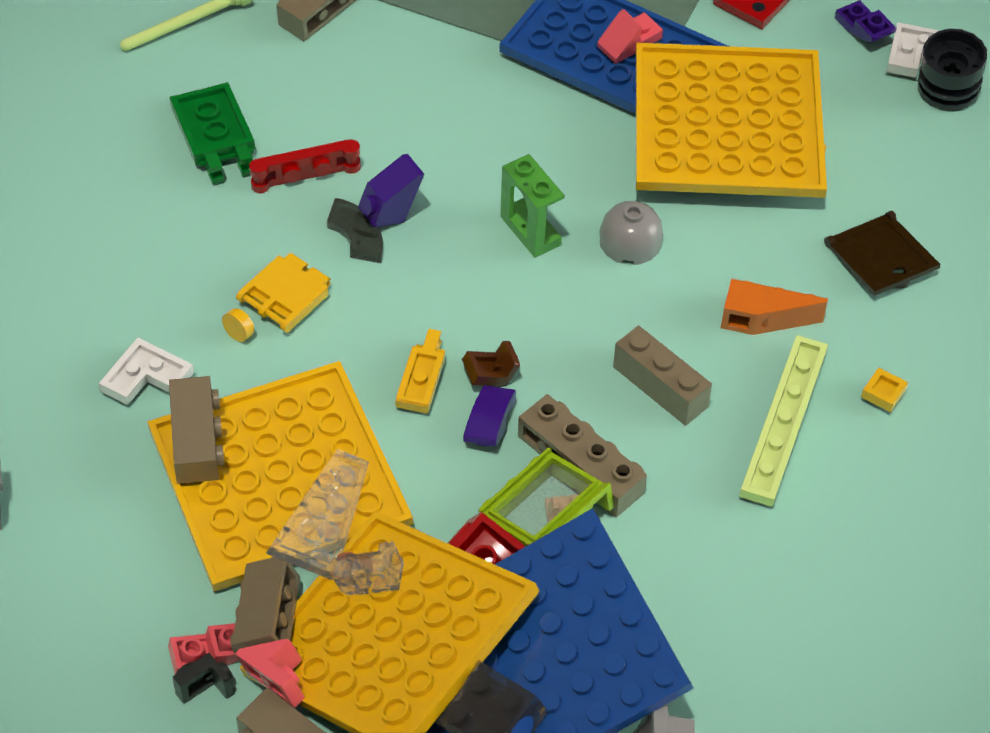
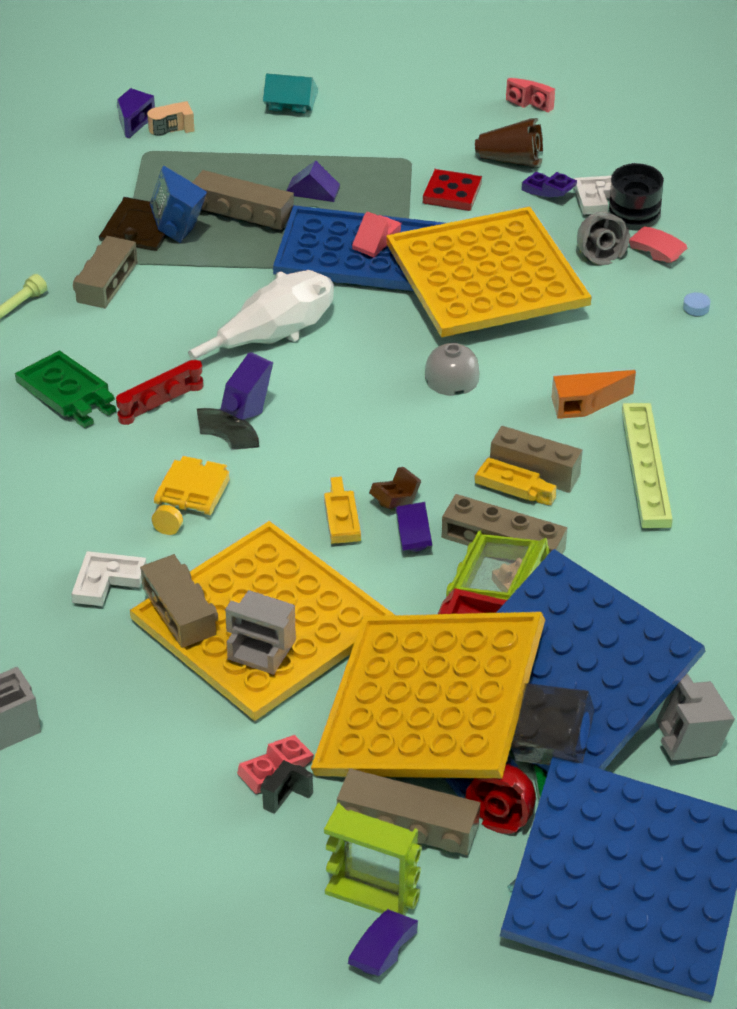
camera: 20 degrees left, 10 degrees down
dark tan brick [230,554,300,653] -> none
coral slope [235,639,305,708] -> none
clear wing [266,449,369,580] -> none
clear leg [329,541,404,595] -> none
bright green panel [500,154,565,258] -> none
dark brown container [824,210,941,296] -> none
yellow plate [861,368,908,413] -> none
none -> white piece [188,270,334,360]
none -> light grey plate [225,590,296,675]
none -> yellow hinge [475,457,557,505]
none -> light grey cylinder [577,212,630,265]
none -> coral slope [629,226,688,263]
none -> light blue tile [683,292,711,316]

